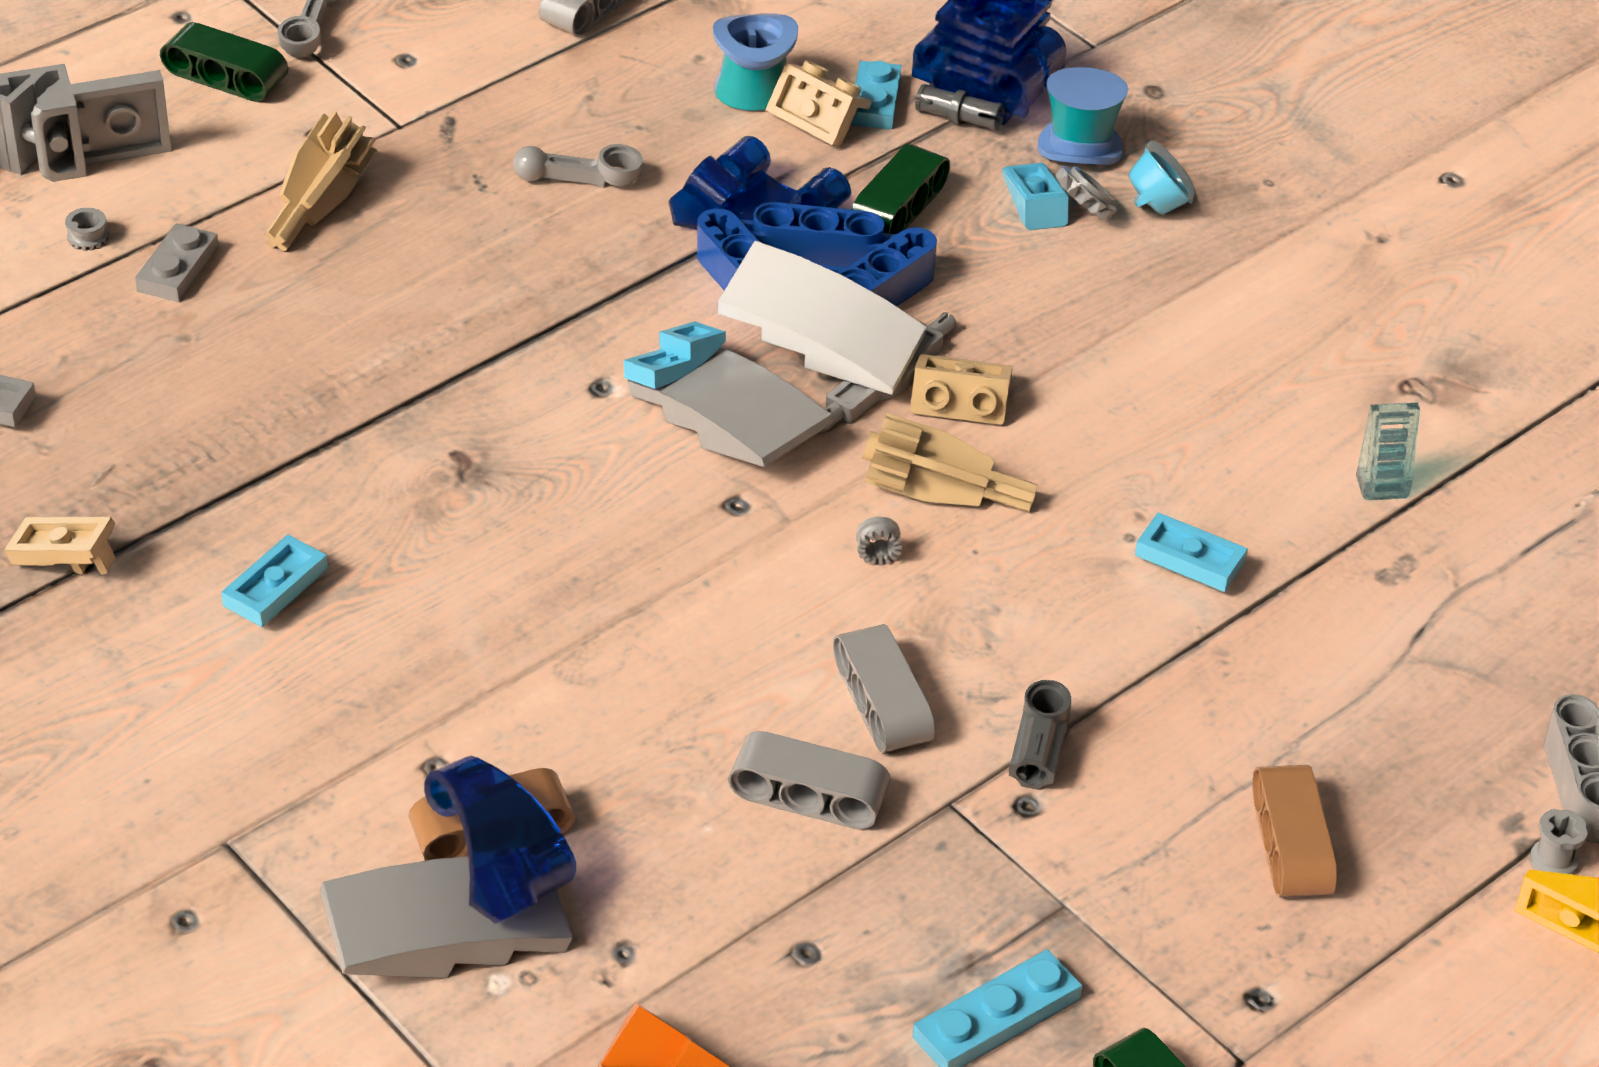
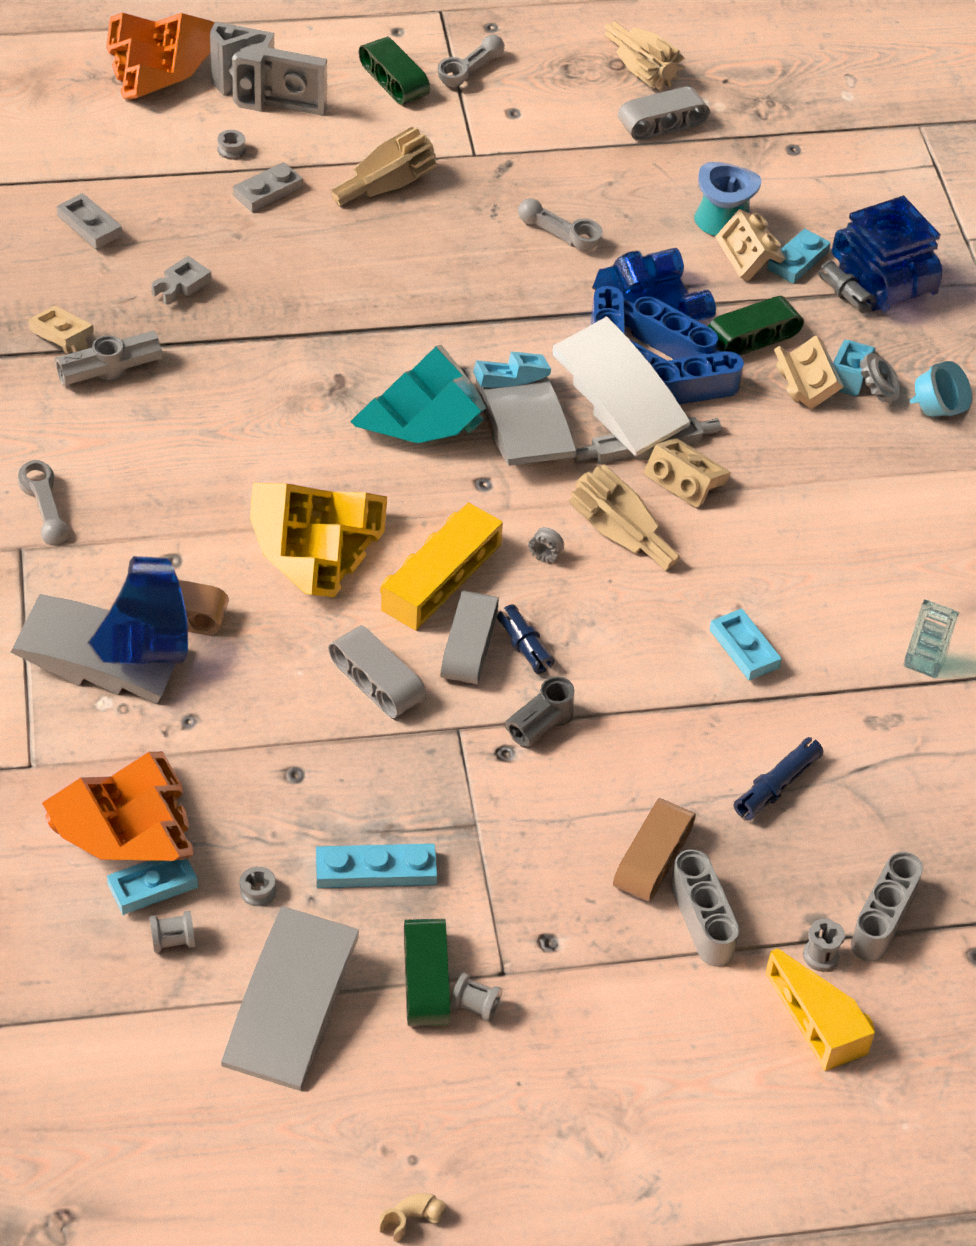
camera: 30 degrees right, 5 degrees up
medium azure plate [221,534,328,627] -> none
medium blue hat [1037,67,1128,165] -> none
none -> light grey piece [18,460,70,546]
none -> light grey piece [55,331,162,386]
none -> light grey plate [151,256,212,305]
none -> yellow brick [250,482,388,597]
none -> teal brick [350,345,487,443]
none -> yellow brick [380,502,503,631]
none -> dark blue pin [496,604,555,674]
none -> light grey beam [671,849,739,967]
none -> dark blue pin [733,737,824,821]
none -> tan bracket [774,335,844,410]

